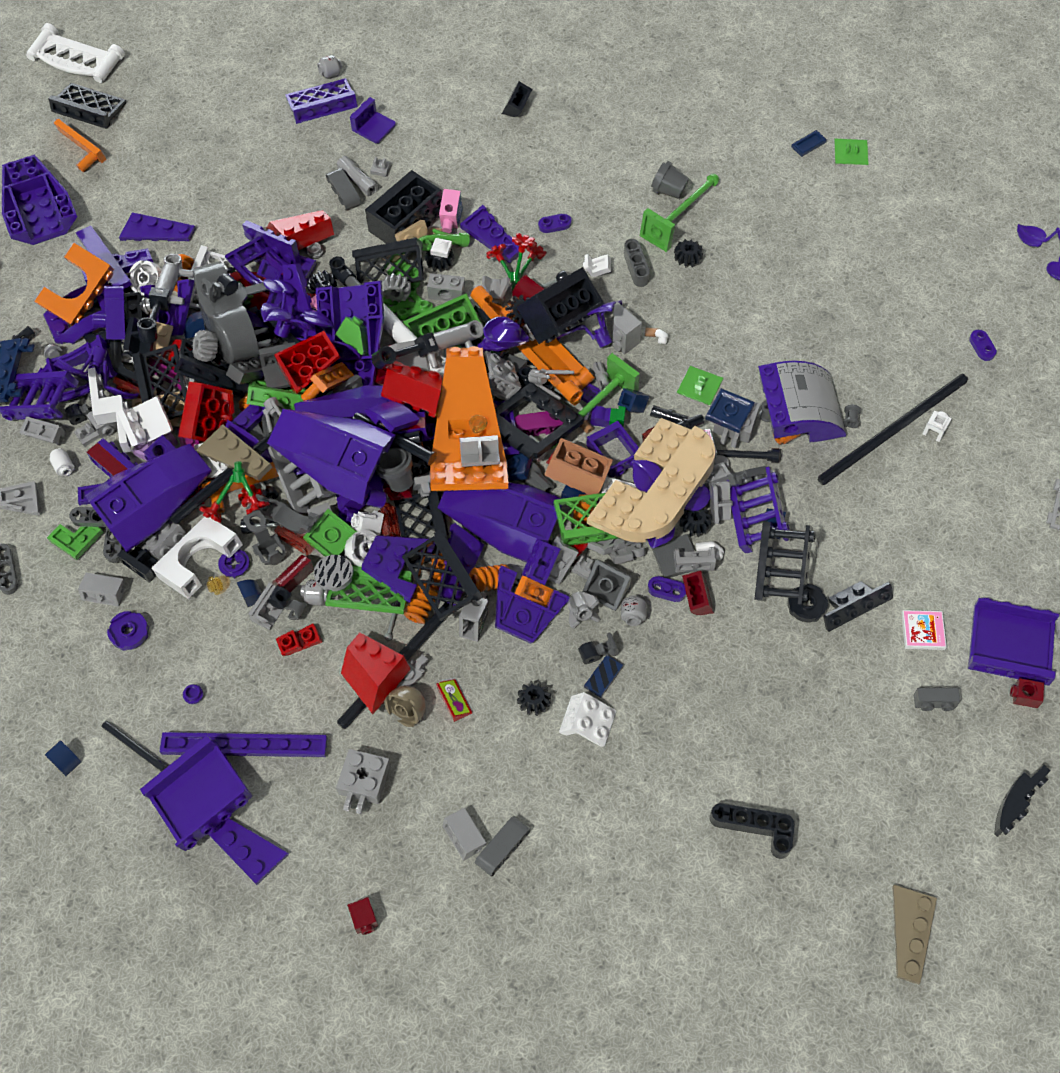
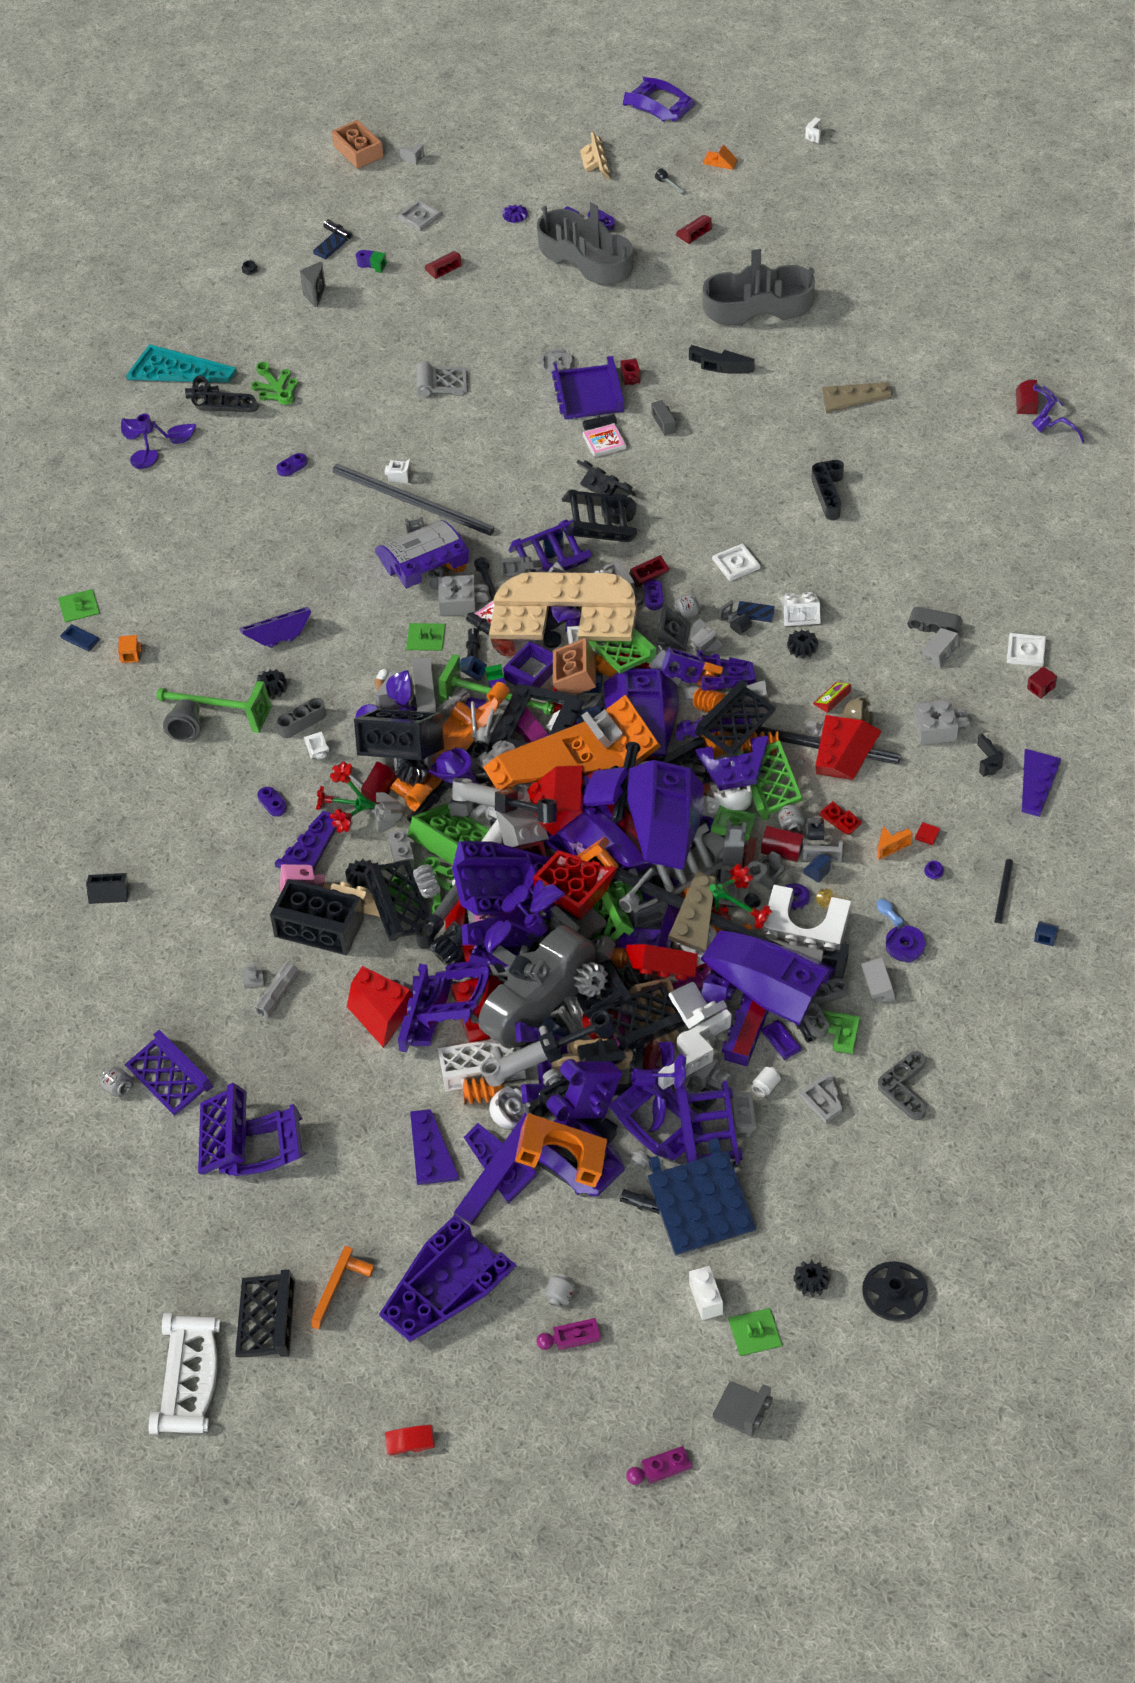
camera: 110 degrees left, 10 degrees down
dark purple panel [140,735,253,851] -> none
dark purple plate [159,732,327,757] -> none
light grey tile [314,555,354,591] -> none
dark grey beam [326,168,361,210] -> none
bright green slope [335,316,369,356] -> none
dark purple bracket [350,97,396,144] -> none
bright green plant [419,229,470,251] -> none
white tile [431,238,452,258] -> none
clear yellow plate [469,415,488,433] -> none
dark blue tile [705,388,755,433] -> none
none -> orange brick [118,635,142,663]
none -> dark purple fence [198,1083,247,1174]
none -> dark purple wedge [217,1104,307,1176]
none -> dark purple wedge [239,606,311,647]
none -> light grey beam [412,657,436,712]
none -> black axle [583,414,617,430]
none -> white tile [712,543,760,581]
none -> orange slope [877,826,913,860]
none -> medium blue piece [877,899,903,927]
none -> red tile [915,822,940,845]
none -> black bracket [977,733,1004,777]
none -> white tile [1007,633,1046,667]

